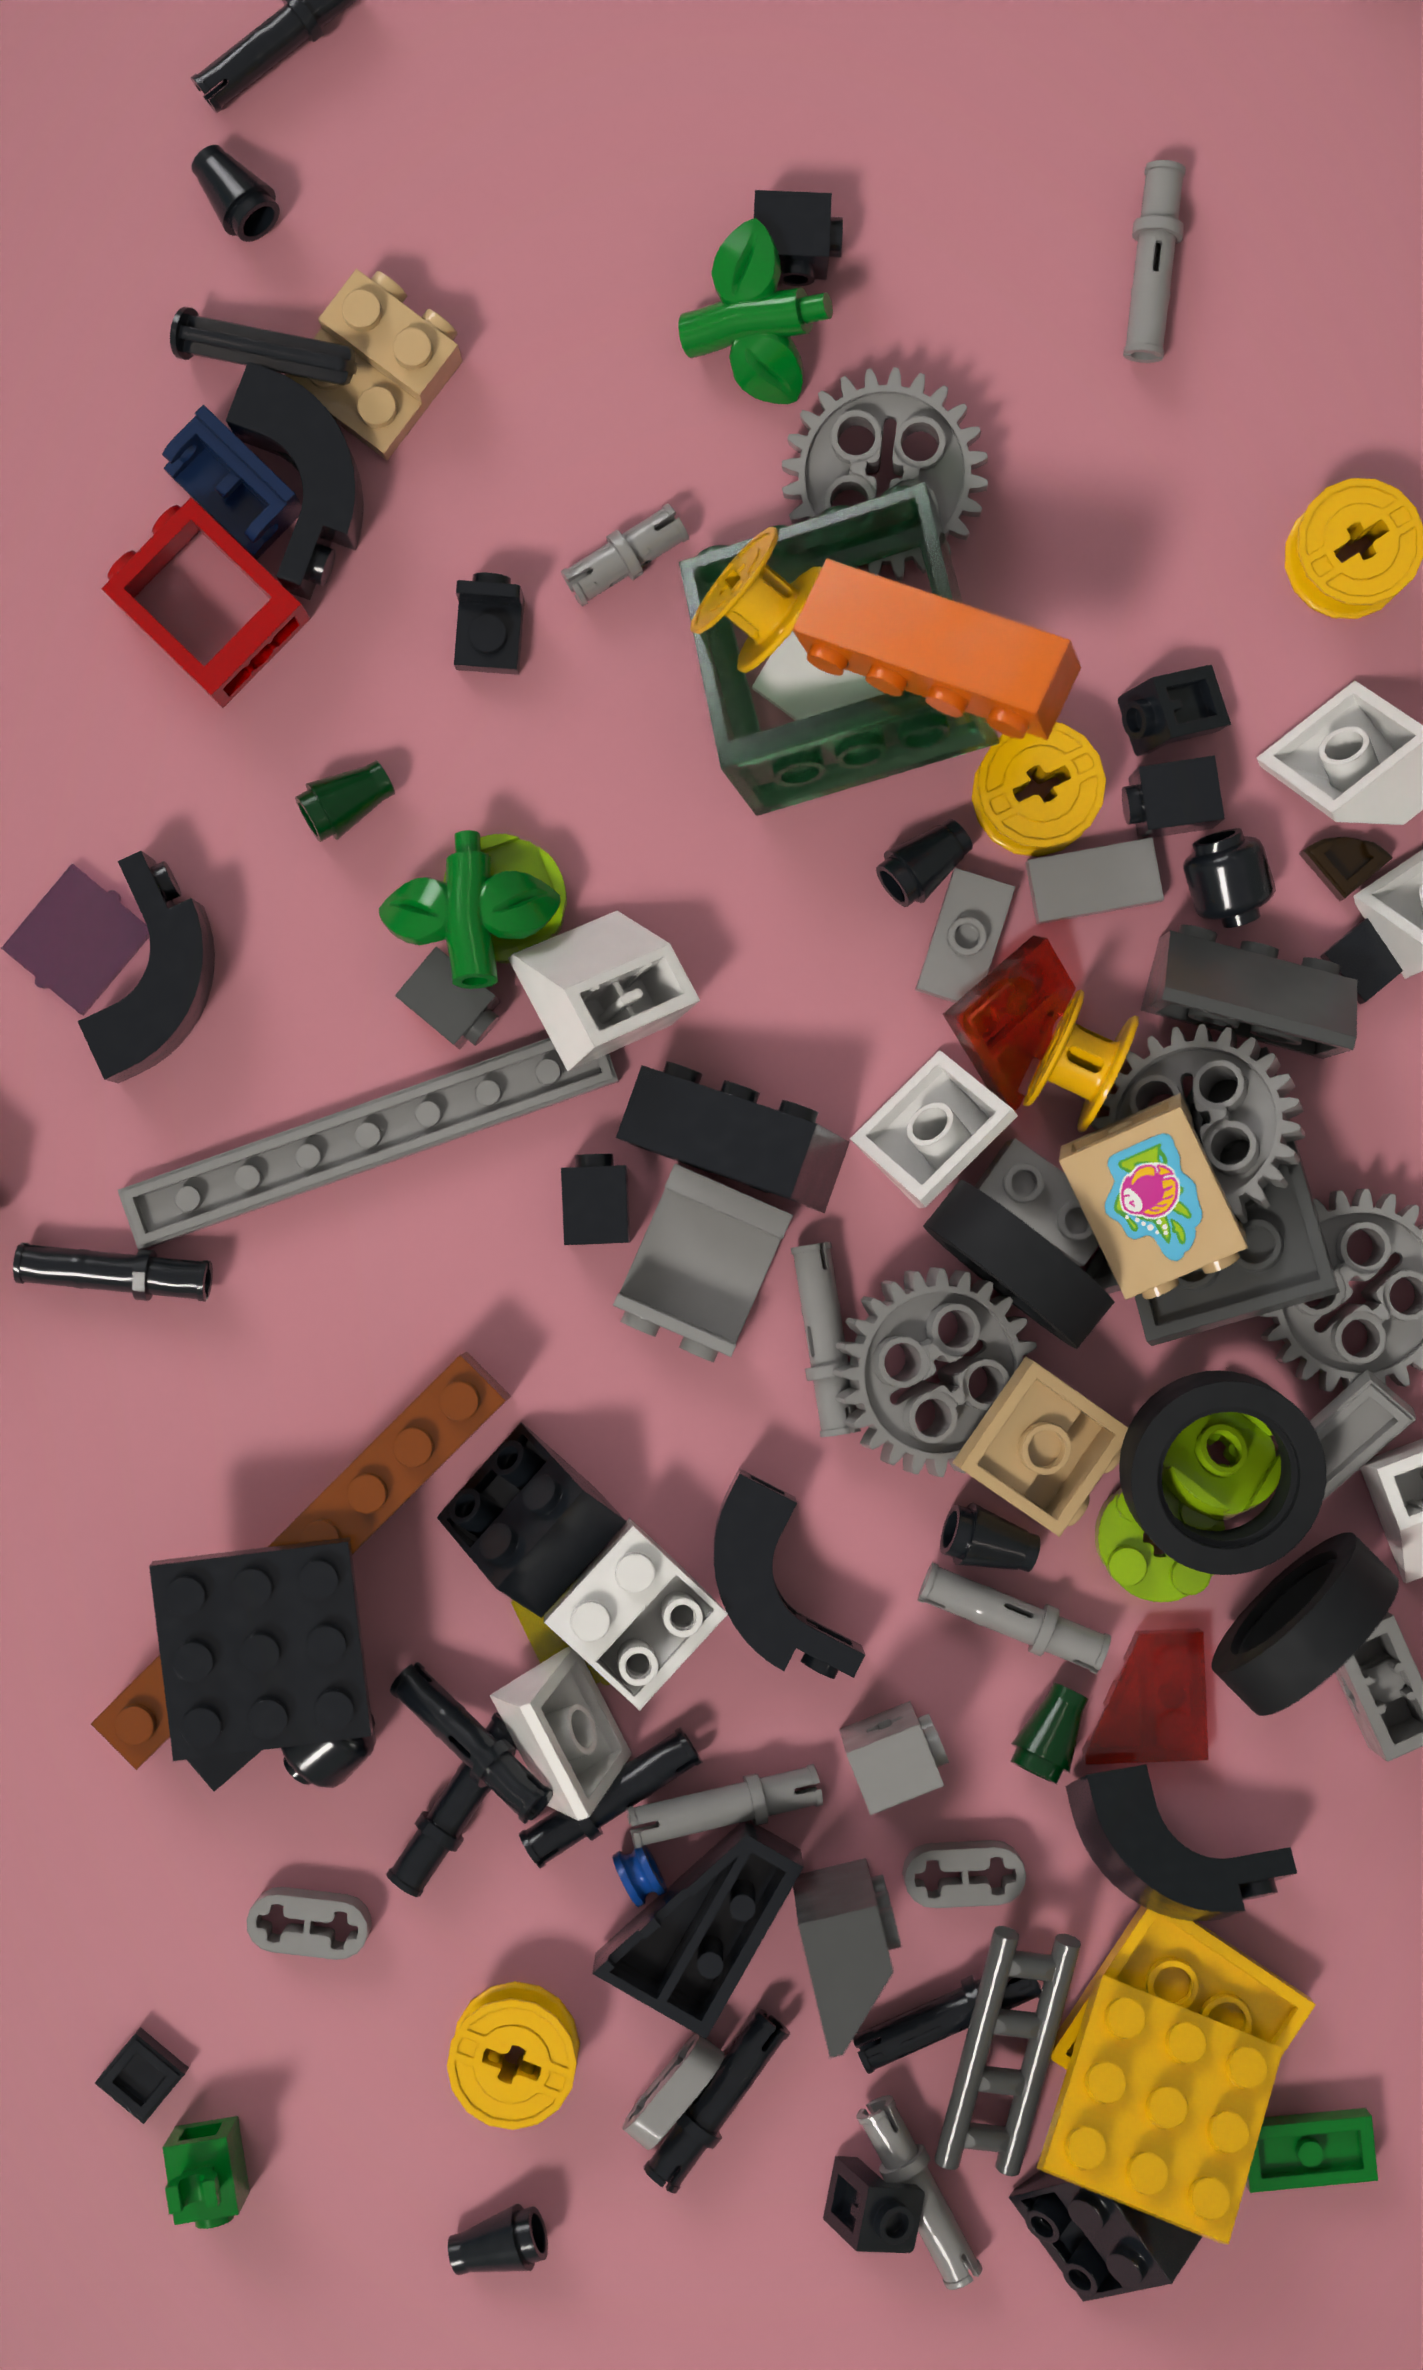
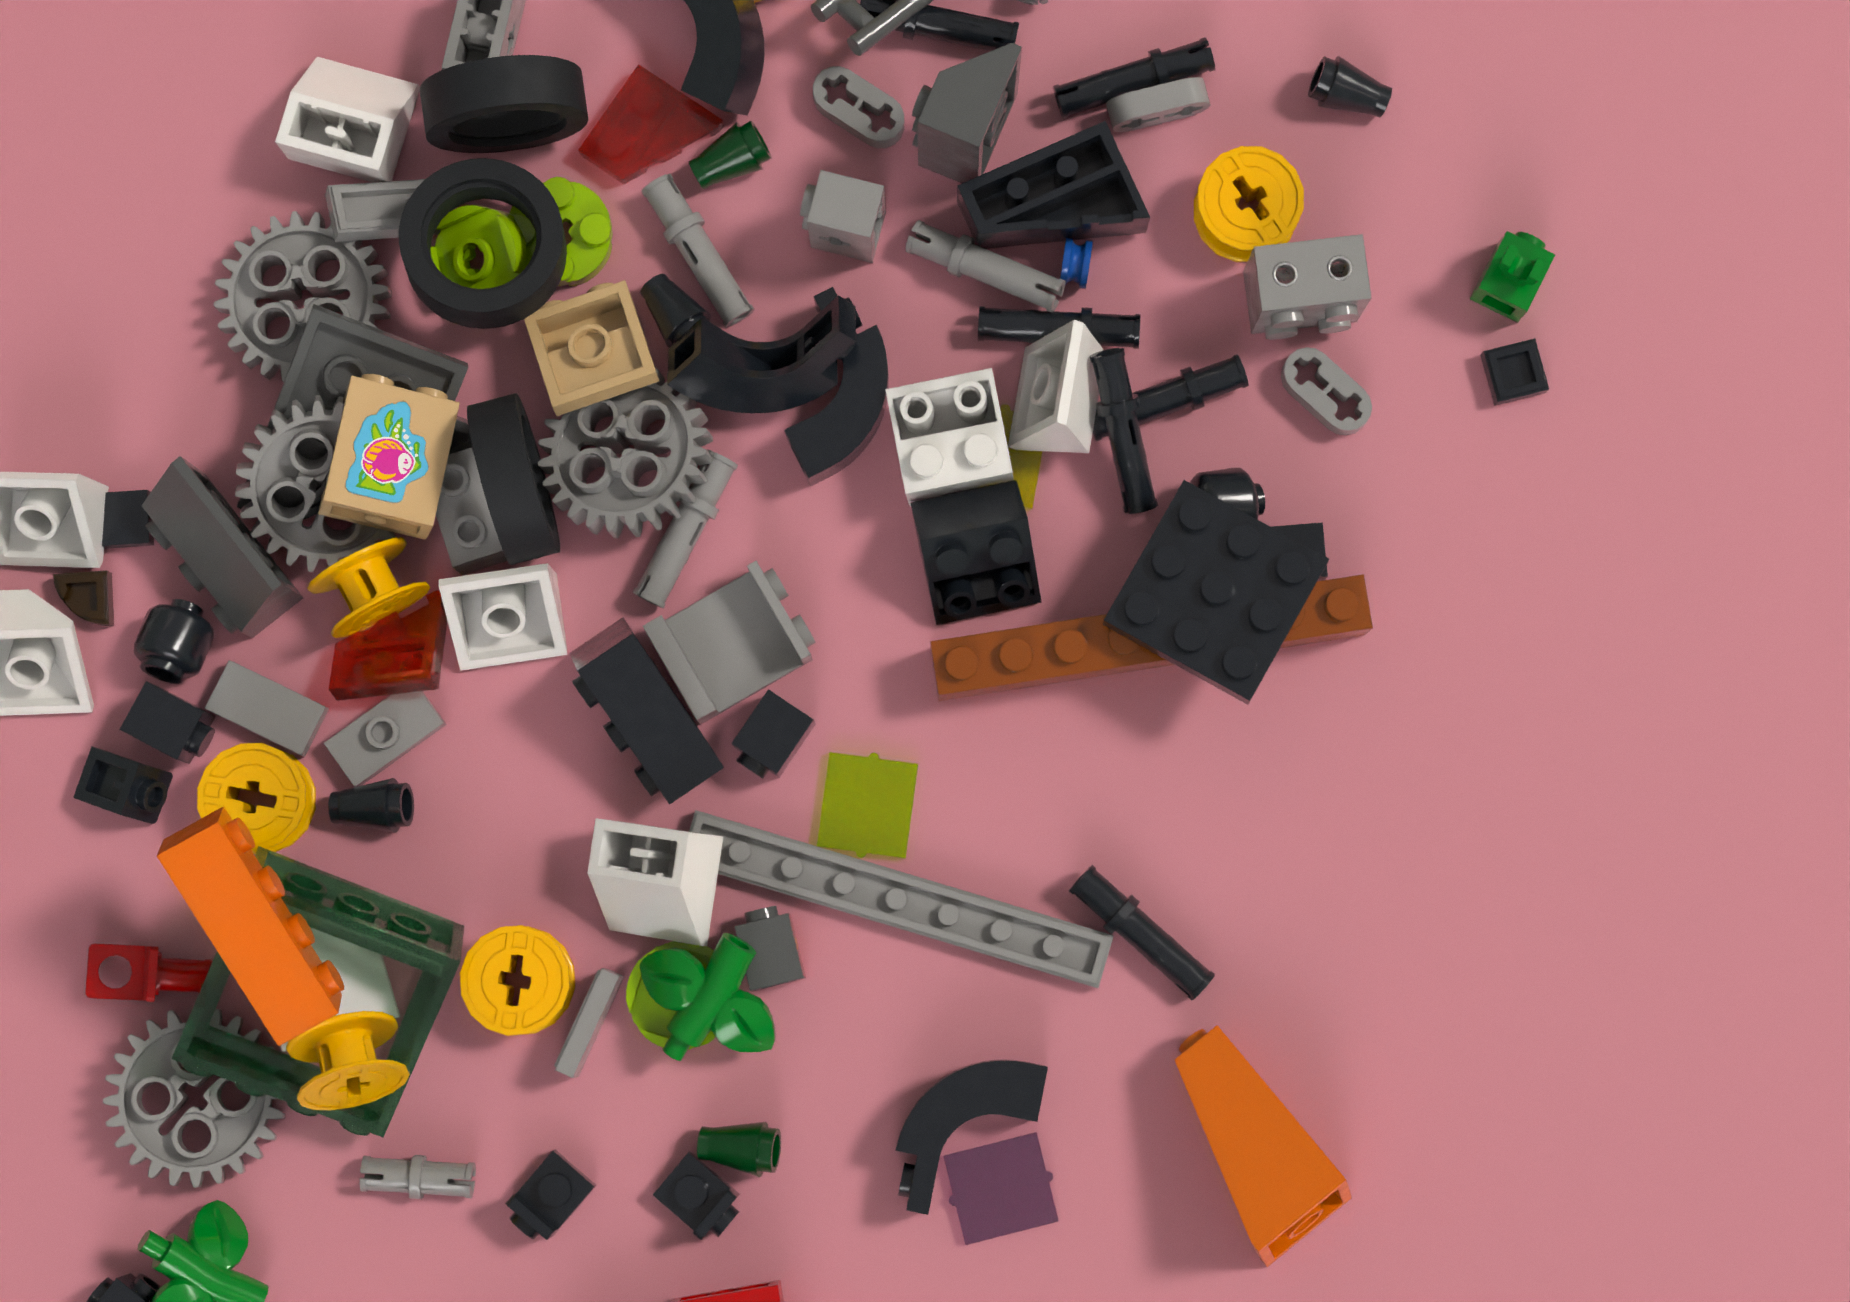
camera: 140 degrees left, 5 degrees down
none -> red bracket [85,943,212,1002]
none -> yellow piece [460,925,575,1036]
none -> light grey tile [554,968,625,1078]
none -> black bracket [653,1152,740,1240]
none -> black arch [667,295,857,414]
none -> clear neon green piece [817,752,918,858]
none -> light grey piece [1243,234,1372,340]

